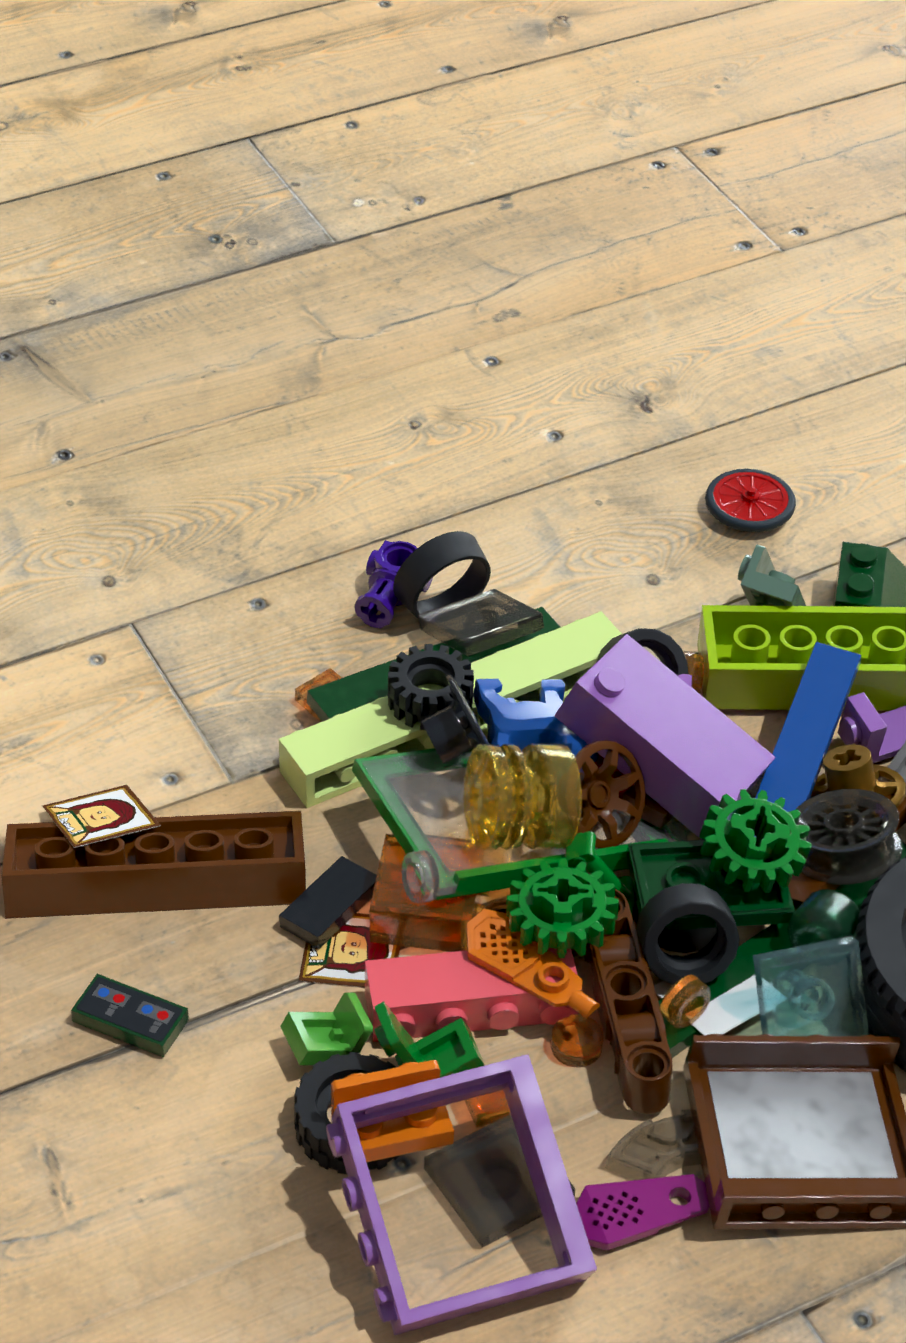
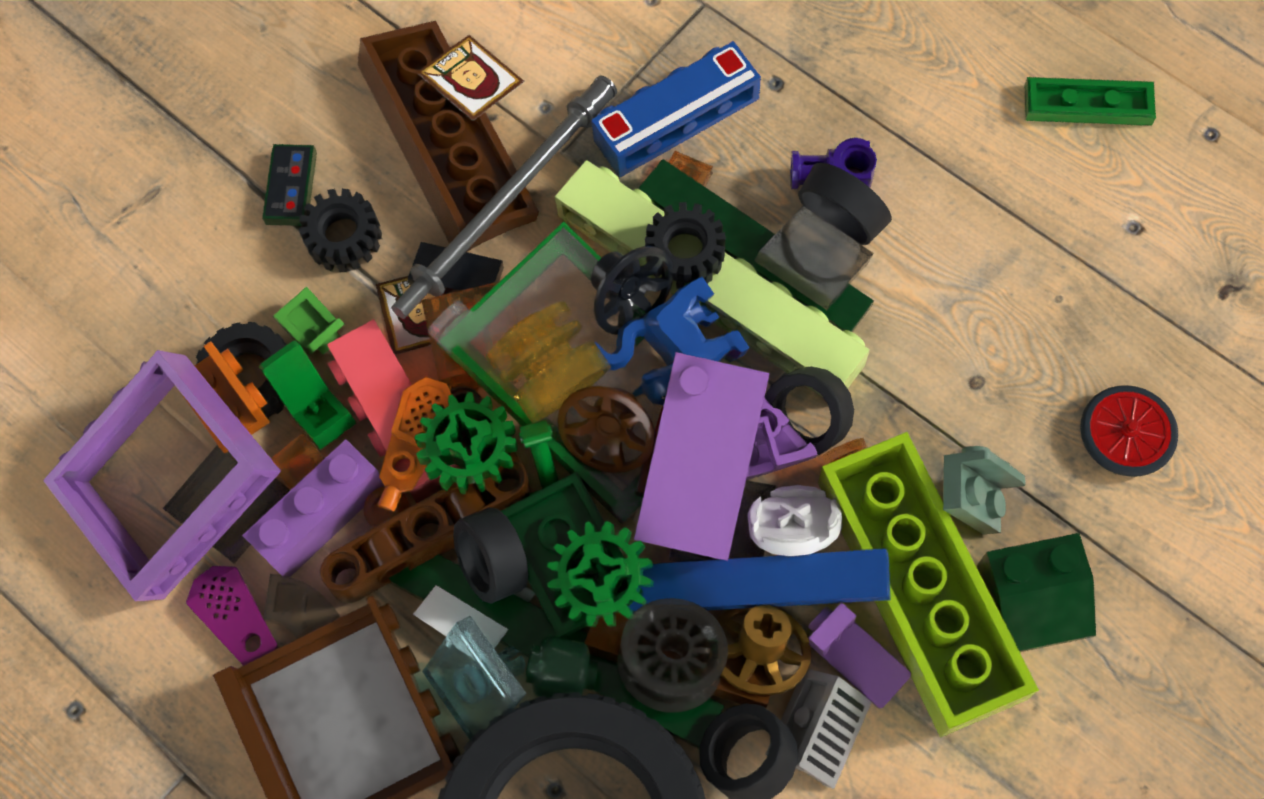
camera: 75 degrees right, 25 degrees up
clear orange tile [660,975,711,1028] -> none
none -> medium lavender brick [242,439,385,580]
none -> black tyre [299,188,382,272]
none -> dark grey bar [391,75,617,319]
none -> blue brick [591,41,761,178]
none -> white tile [747,485,842,556]
none -> green tile [1024,77,1156,126]

